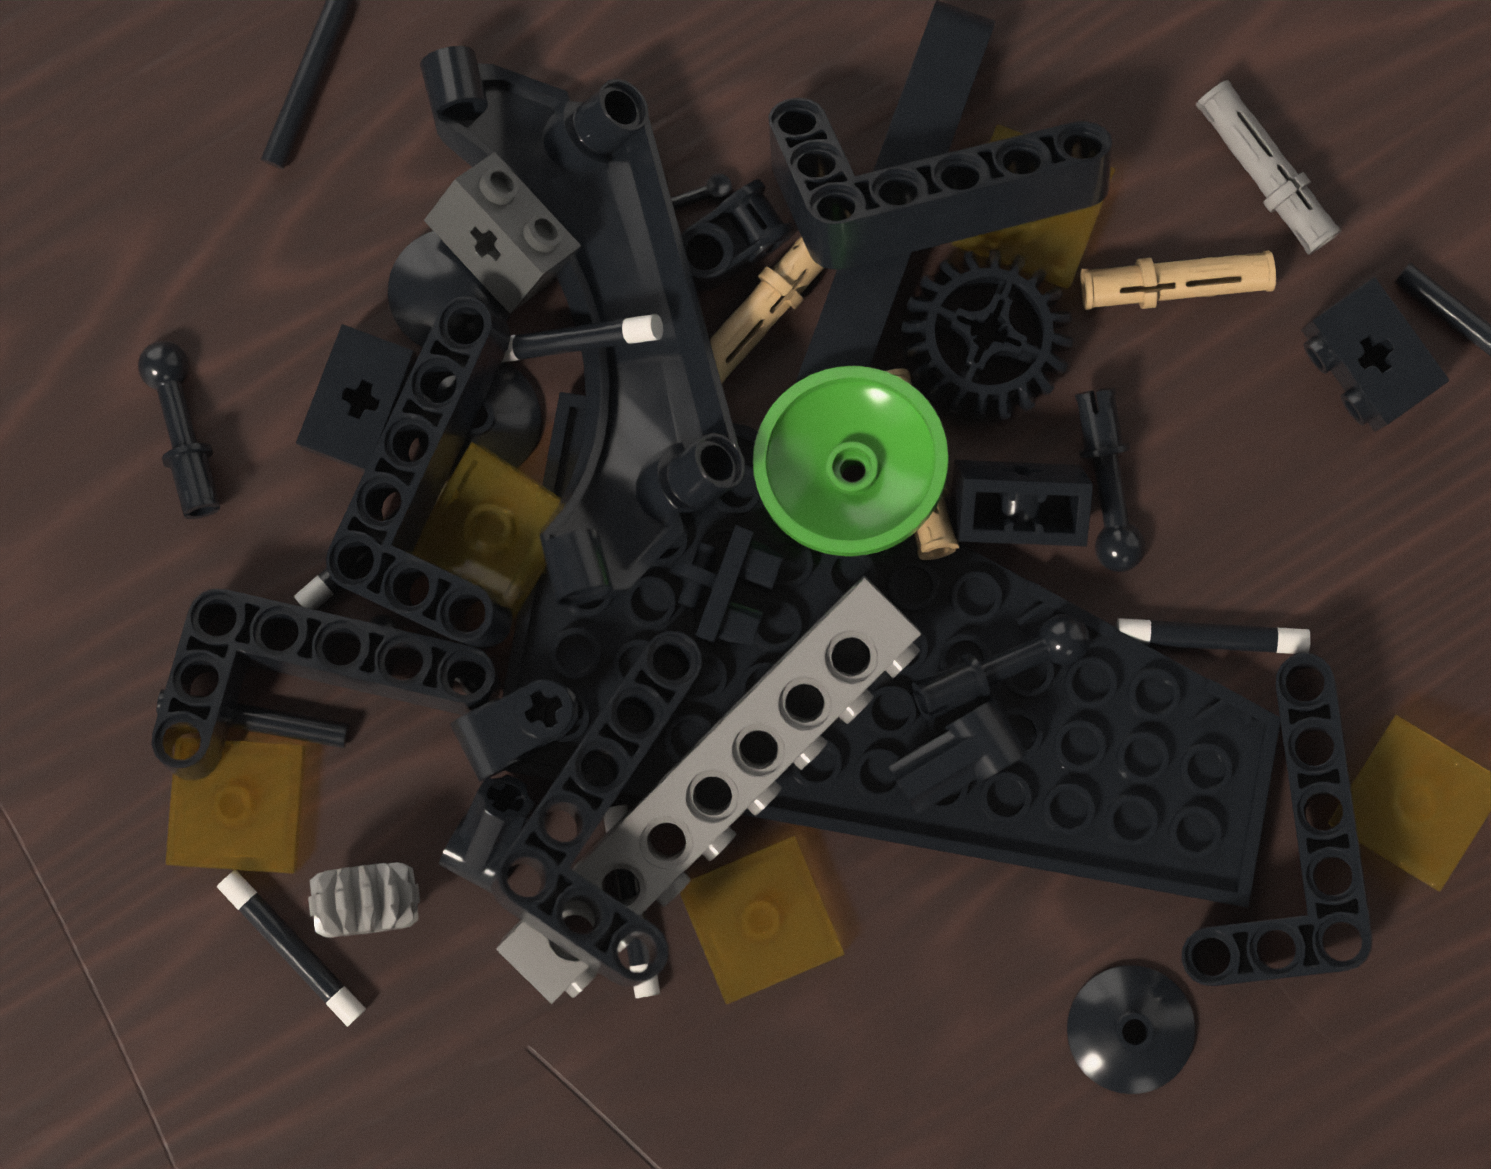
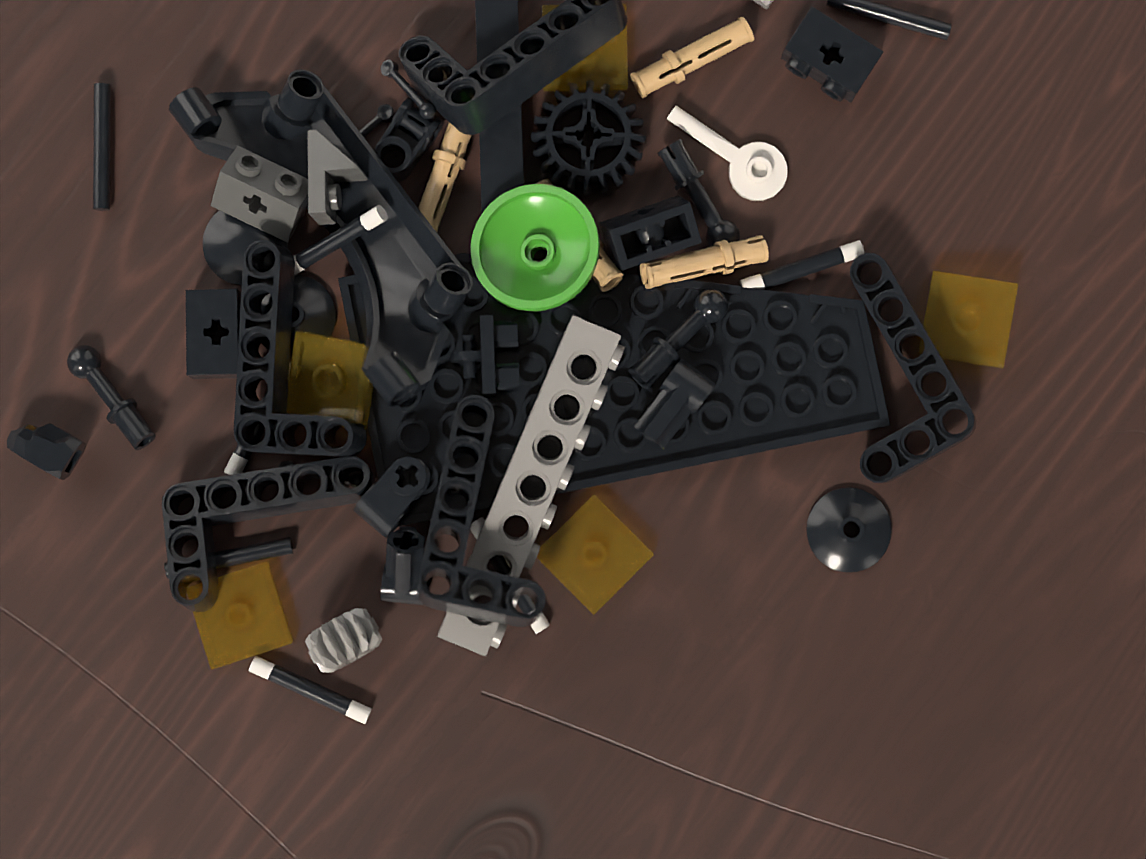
camera: 25 degrees left, 0 degrees up
none -> black rock [7,423,86,480]
none -> slope [308,130,368,225]
none -> black hinge [381,60,436,119]
none -> tan pin [640,235,769,289]
none -> white piece [667,105,787,201]

